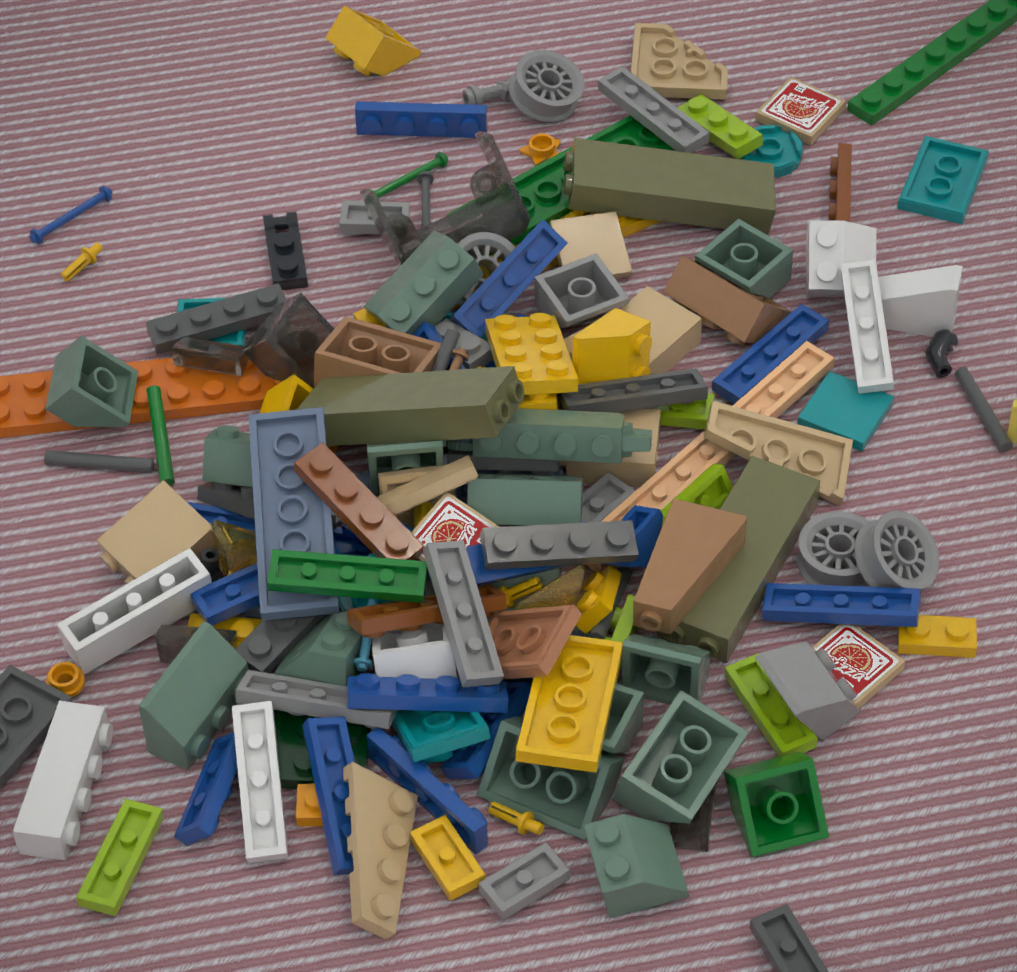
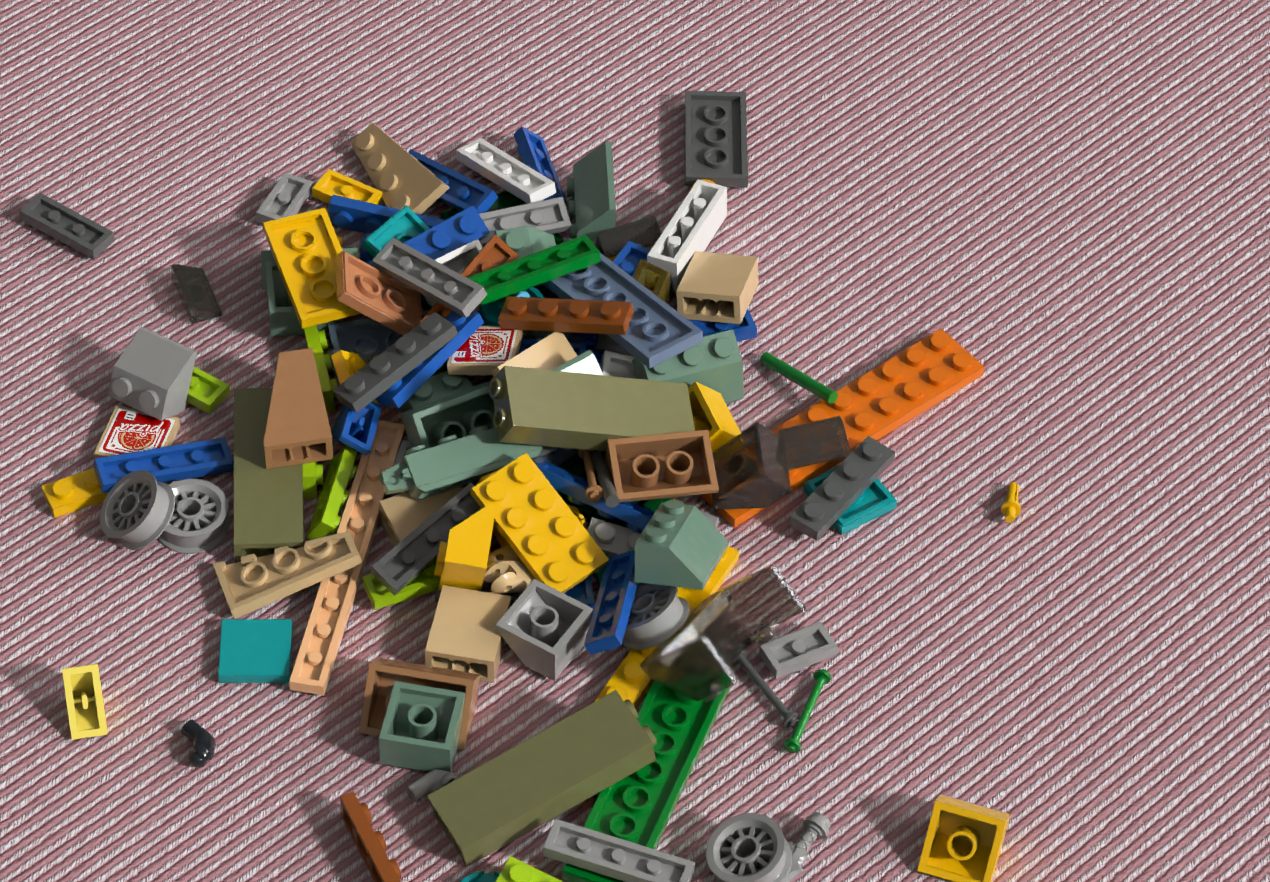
camera: 145 degrees right, 0 degrees up
white brick [13,701,113,861] -> none
blue axle [29,186,113,245] -> none
dark grey bar [44,450,154,473] -> none
sand green slope [45,336,138,427] -> none
lime plate [76,798,164,917] -> none
black plate [263,211,308,290] -> none
blue plate [355,101,488,138] -> none
light orange plate [520,133,561,166] -> none
tan tile [549,211,632,279] -> none
sand green slope [584,814,689,919] -> none
sand green slope [612,690,749,824] -> none
sand green slope [622,634,710,705] -> none
blue plate [712,304,829,404] -> none
green slope [724,752,829,857] -> none
white slope [806,220,876,297] -> none
white plate [840,259,894,394] -> none
white slope [878,265,963,337] -> none
dark grey bar [955,367,1013,453] -> none

